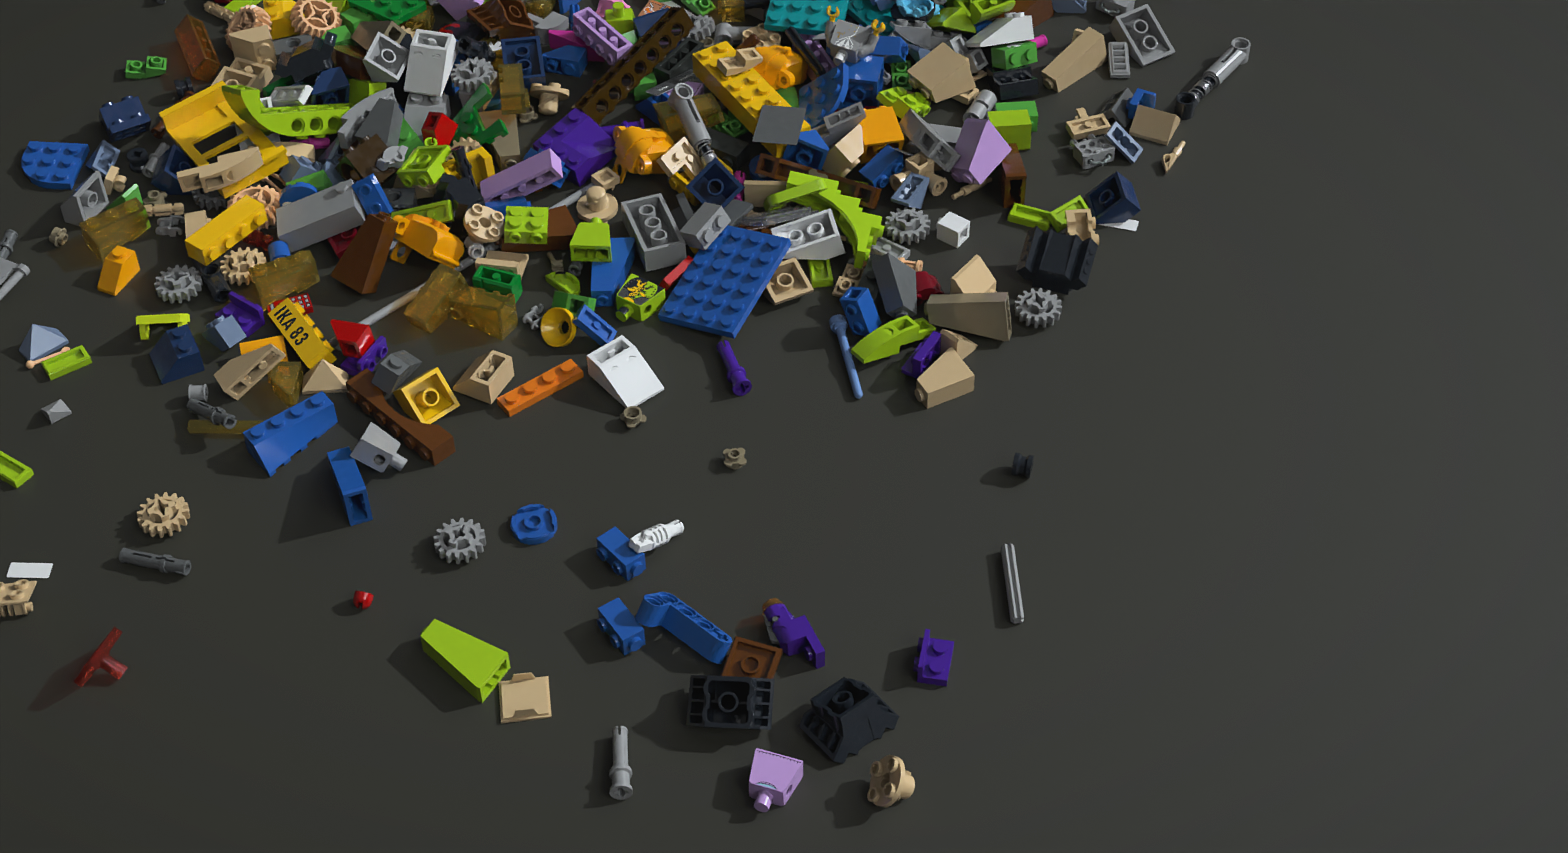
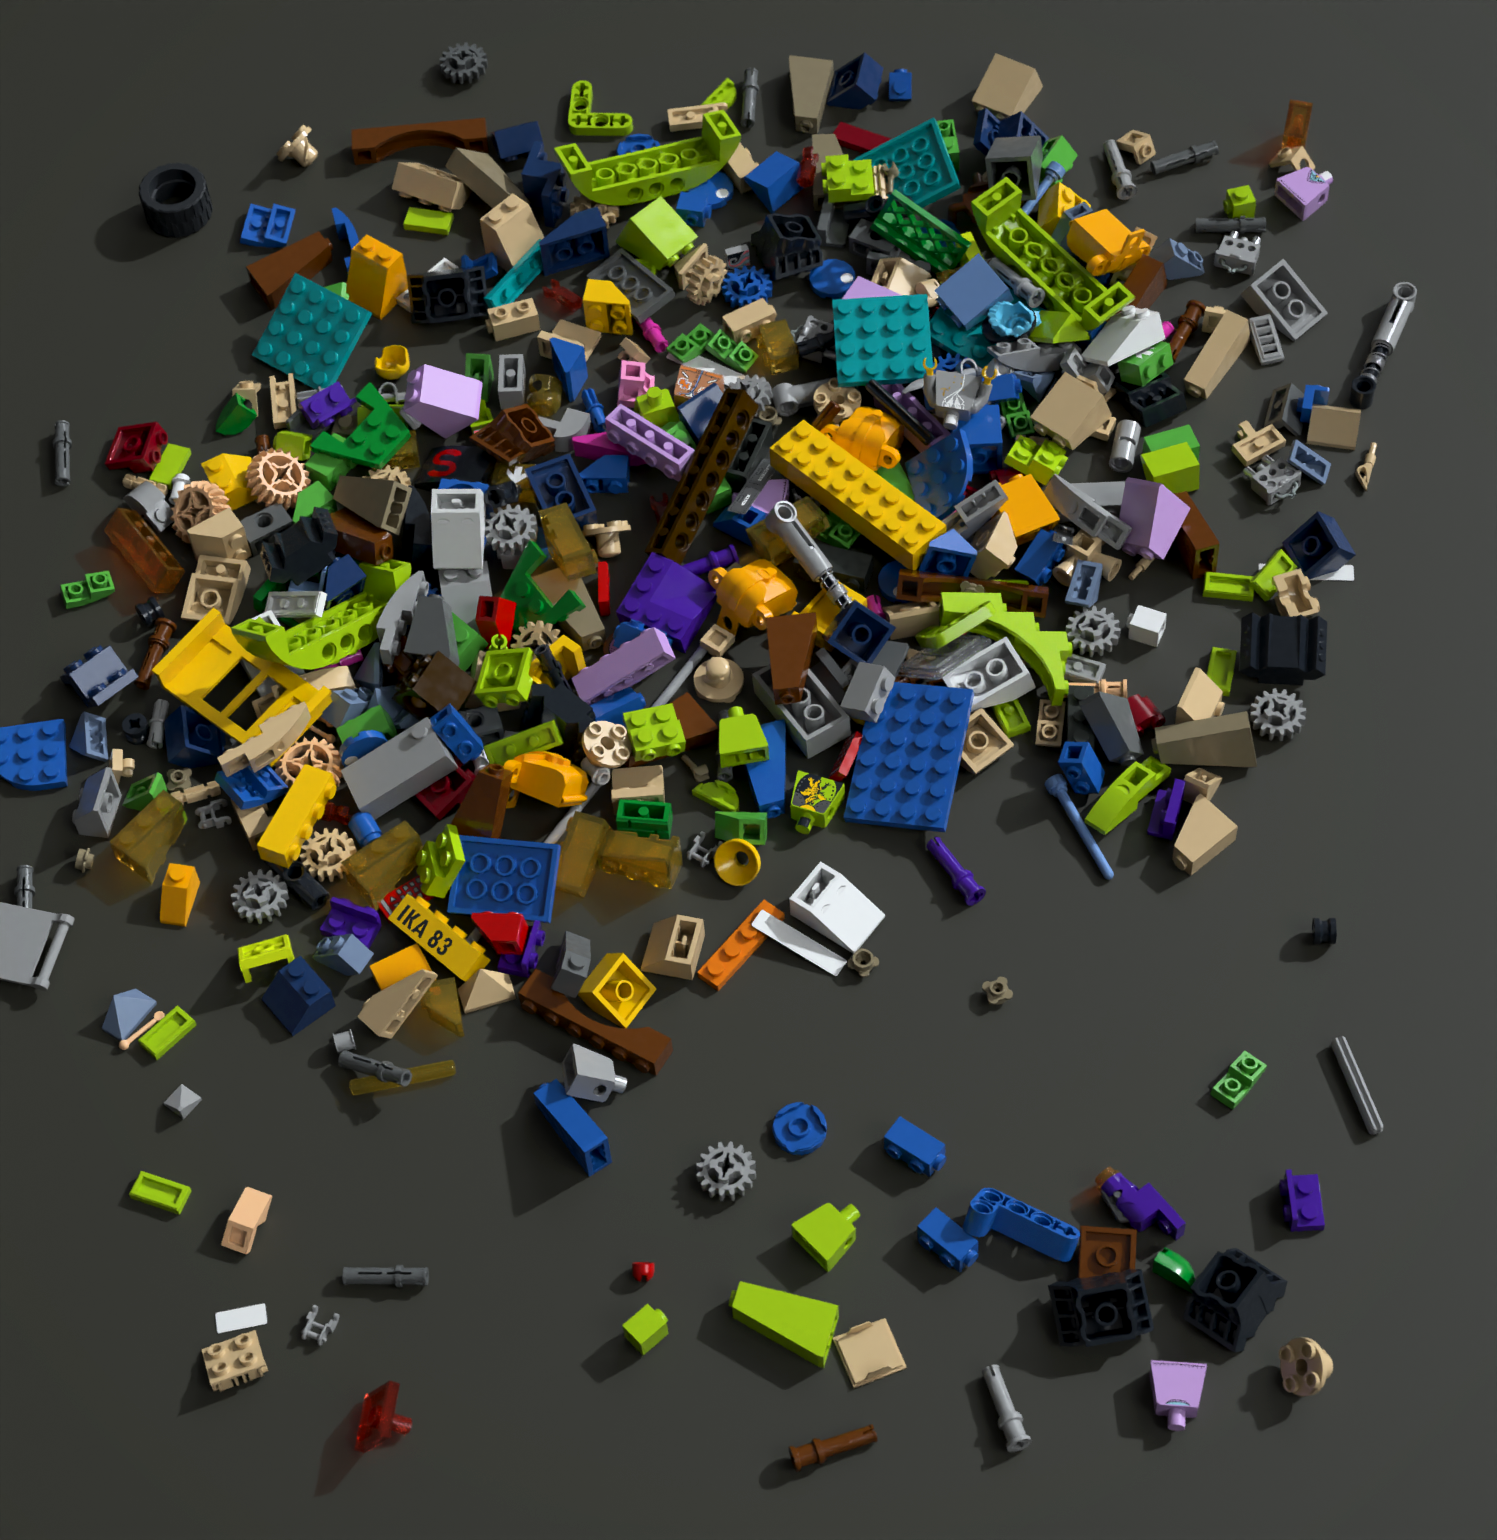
camera: 10 degrees left, 10 degrees up
tan gear [137,492,190,538] -> none
blue wedge [242,391,338,477] -> none
light grey slope [362,31,409,82] -> none
light grey piece [376,145,408,171] -> none
blue plate [572,304,617,346] -> none
white hinge [628,520,684,553] -> none
tan plate [656,137,704,180] -> none
tan slope [717,47,763,76] -> none
dark grey sticker [752,105,807,145] -> none
none -> light grey brick [123,481,174,533]
none -> blue slope [215,765,289,810]
none -> light nougat slope [221,1187,272,1254]
none -> light grey piece [301,1305,339,1346]
none -> lime plate [416,824,465,898]
none -> blue plate [447,835,561,924]
none -> red tile [598,561,610,616]
none -> lime brick [622,1303,668,1356]
none -> white sticker [752,910,847,976]
none -> reddish brown slope [766,612,818,705]
none -> reddish brown pin [788,1424,878,1472]
none -> lime torso [791,1203,861,1272]
none -> green brick [1152,1247,1195,1293]
none -> reddish brown pin [1169,300,1206,364]
none -> lime tile [1207,647,1237,697]
none -> bright green slope [1210,1051,1267,1110]

